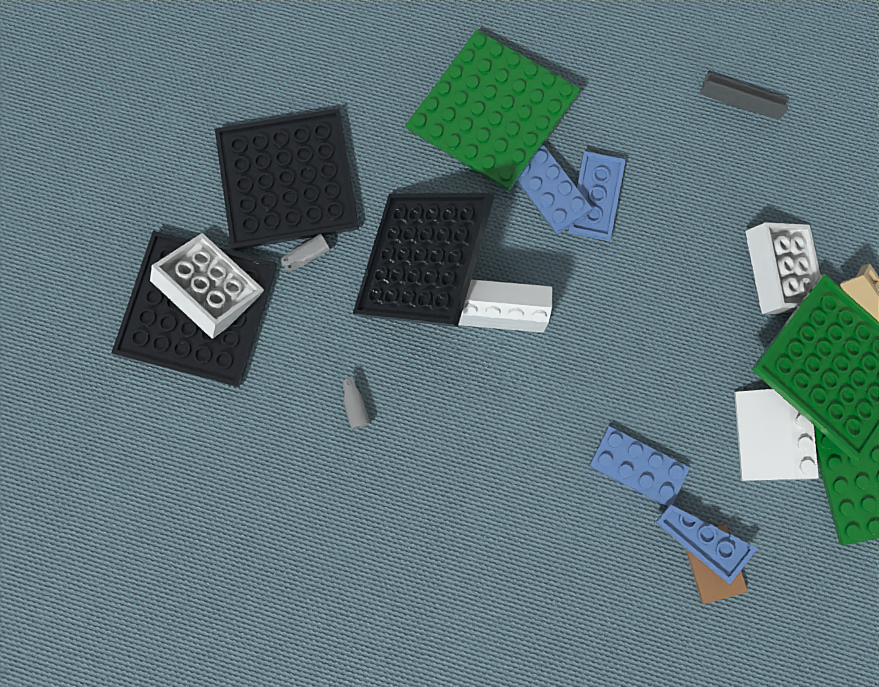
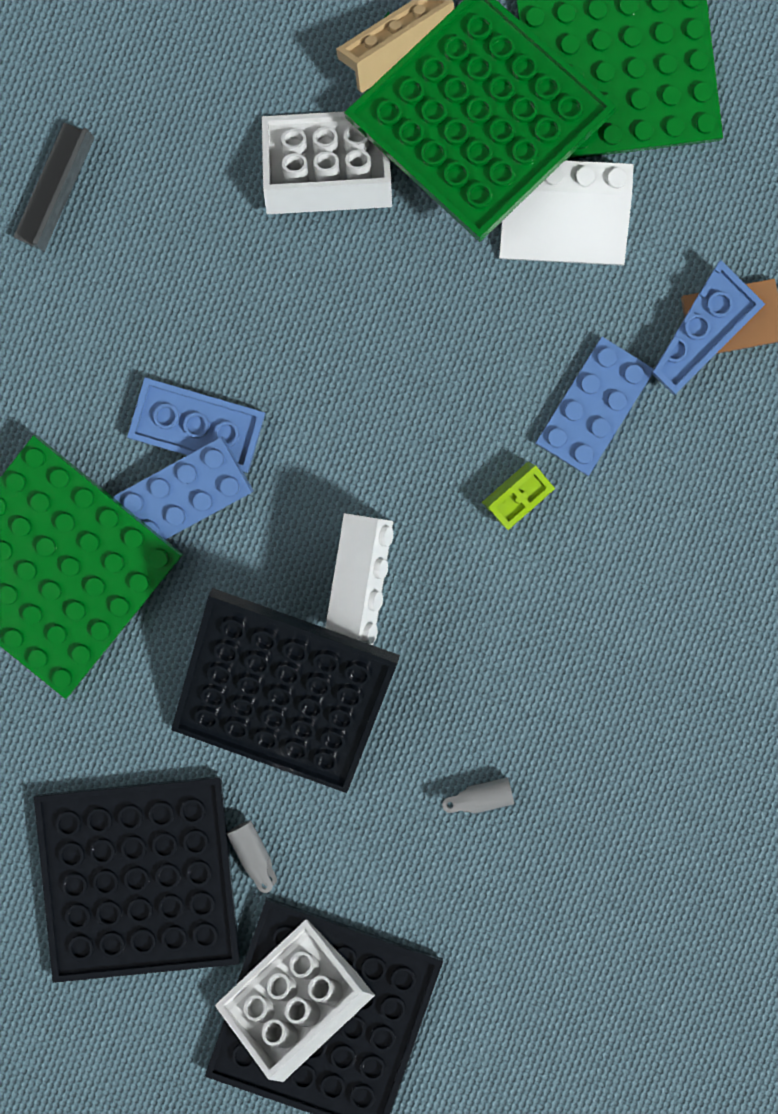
camera: 85 degrees left, 10 degrees up
none -> lime hinge [481,461,555,530]

